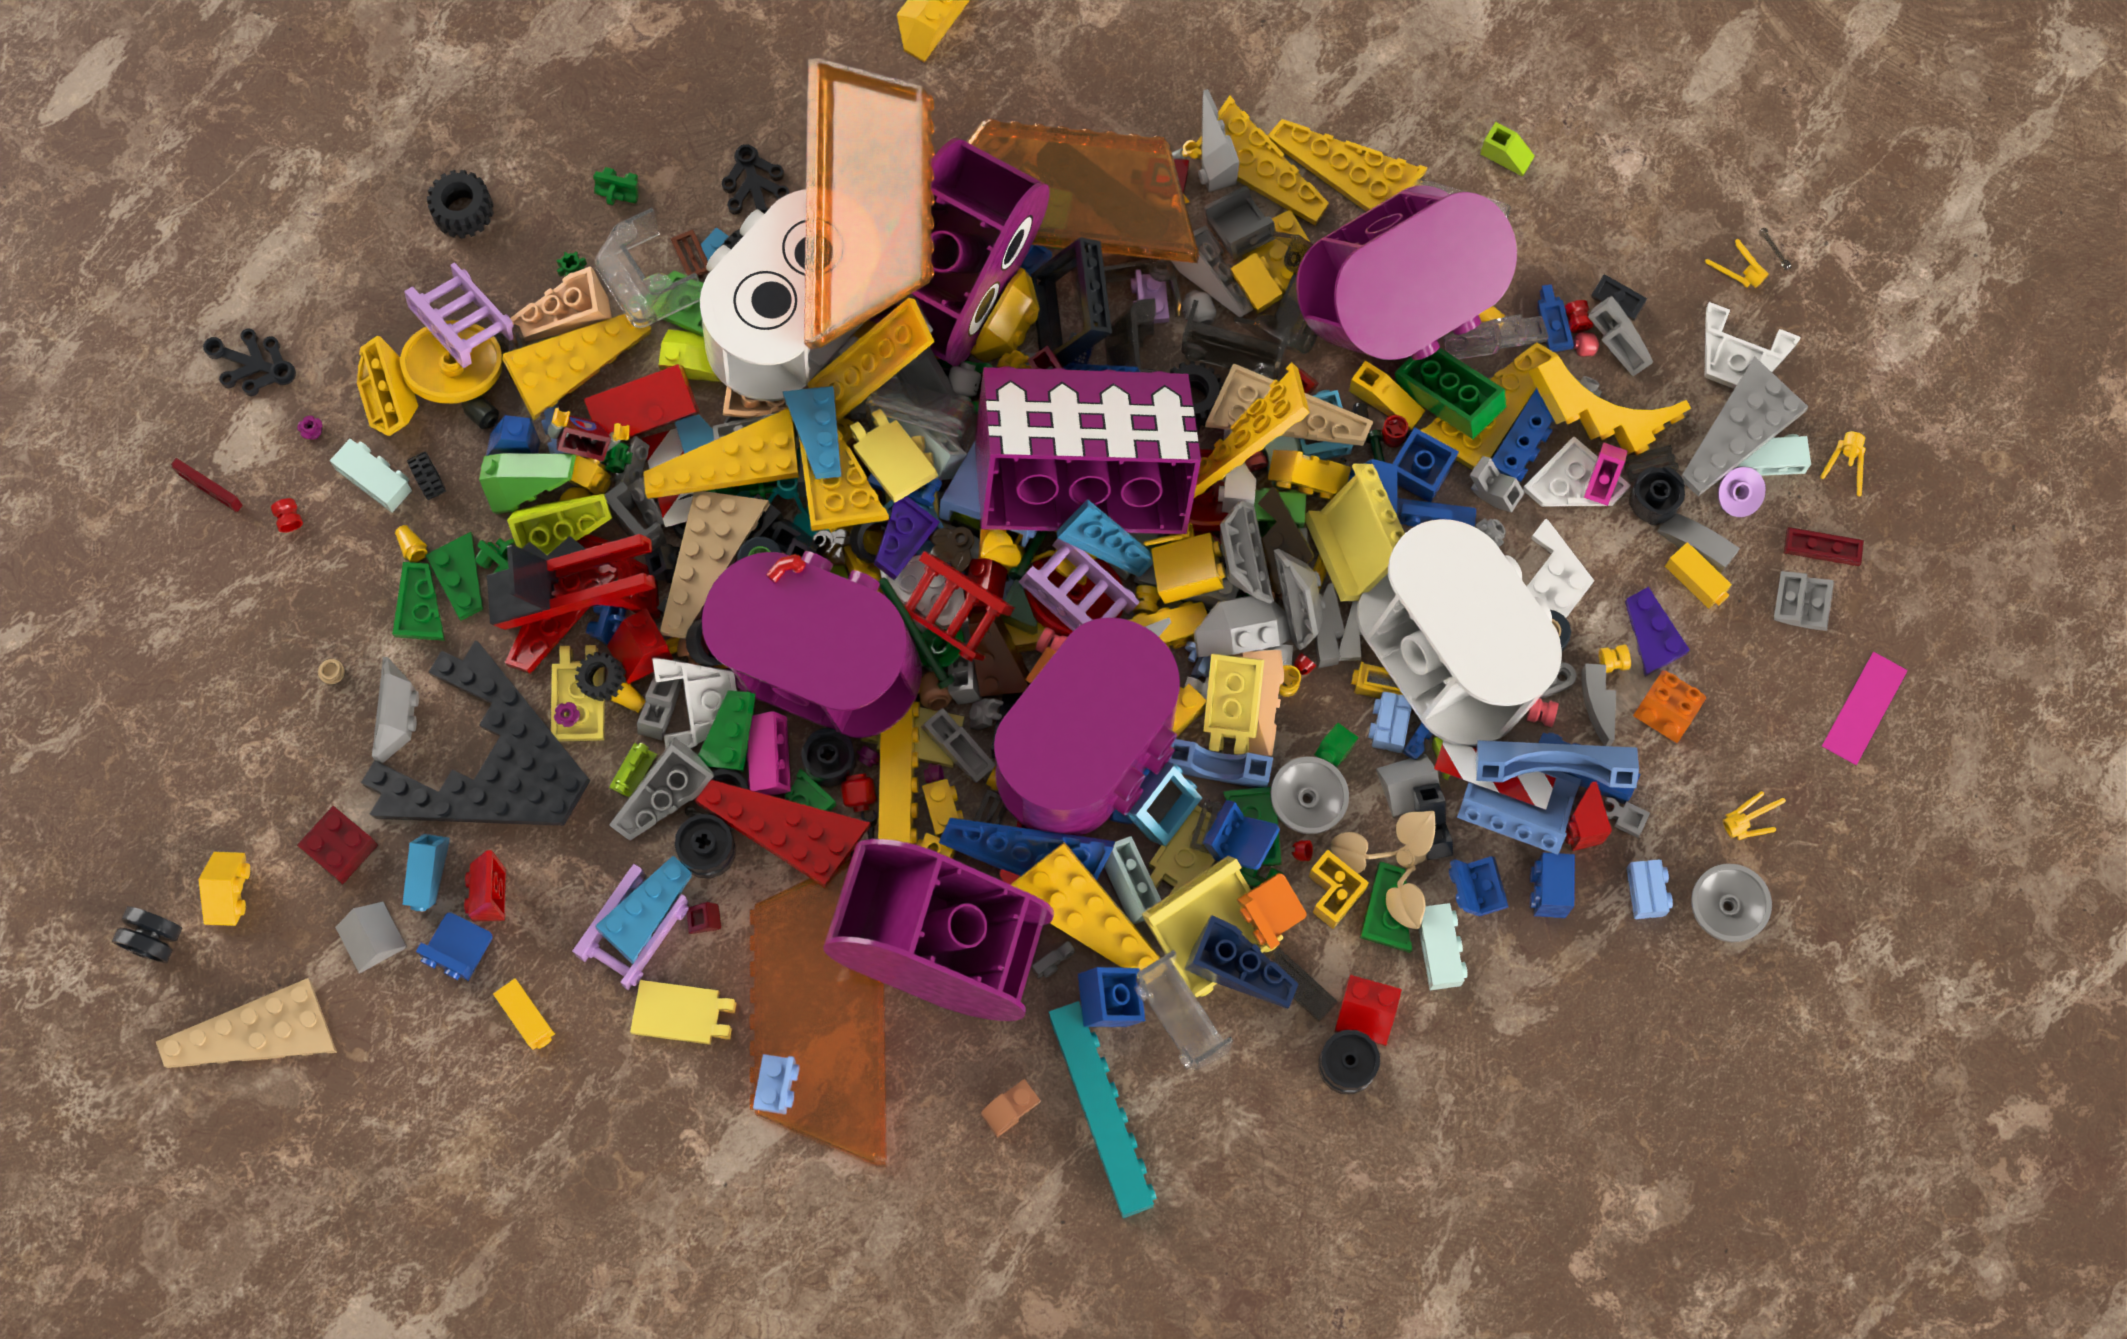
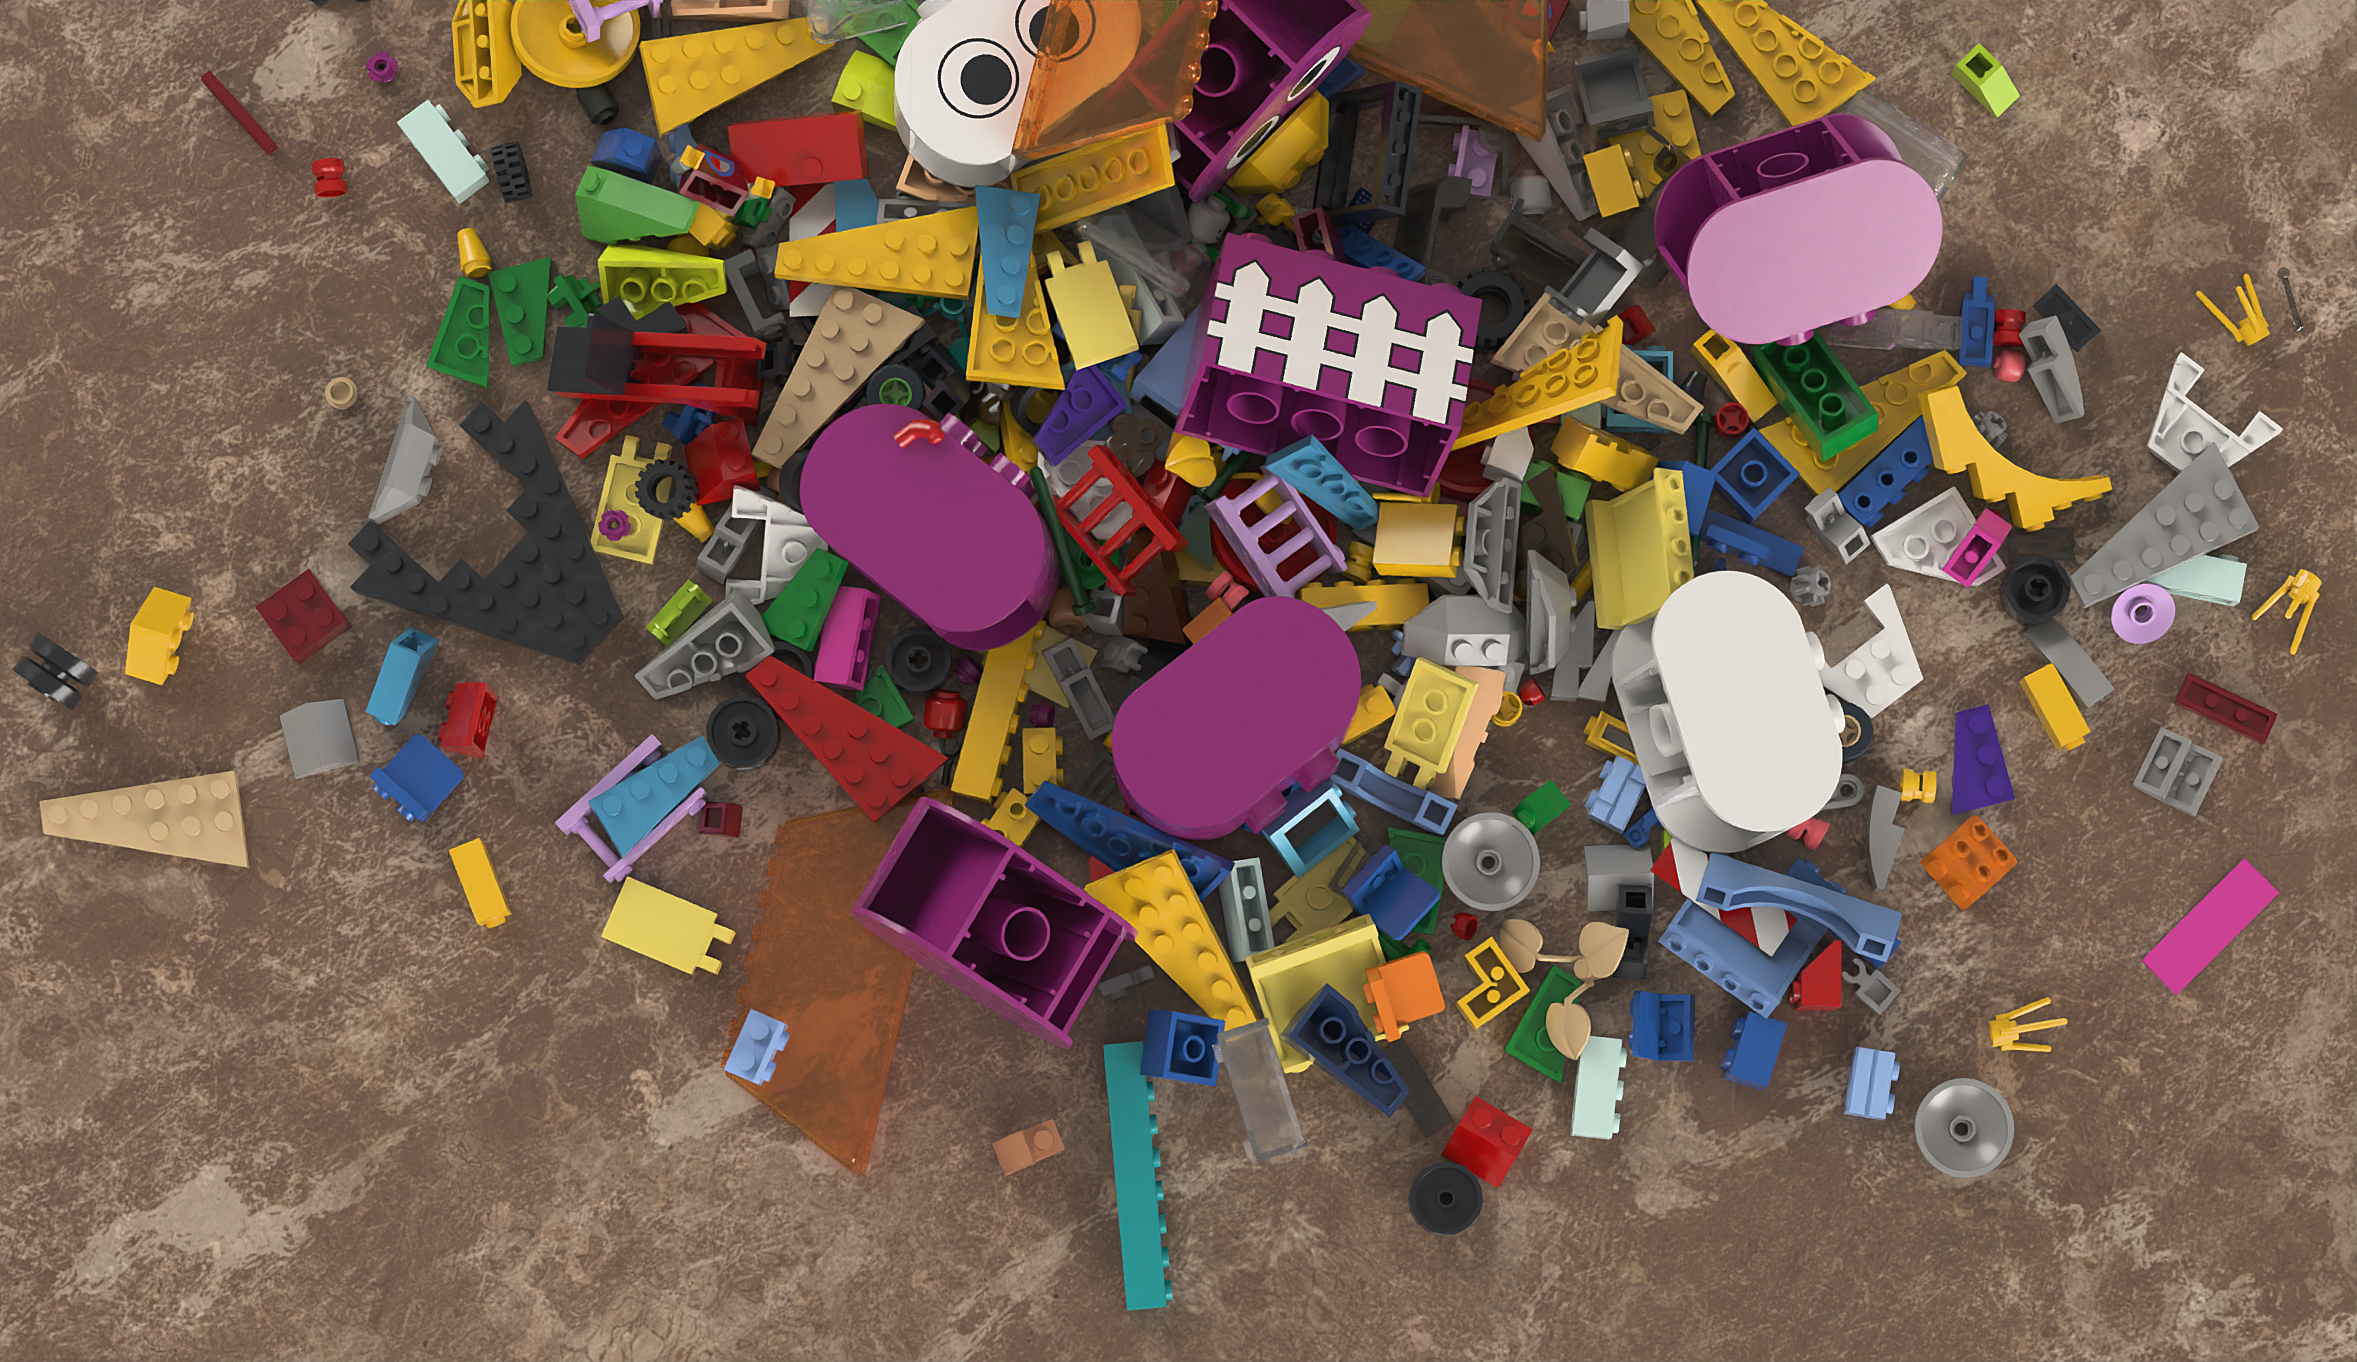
camera: 15 degrees right, 10 degrees up
none -> dark grey panel [1543,227,1644,328]

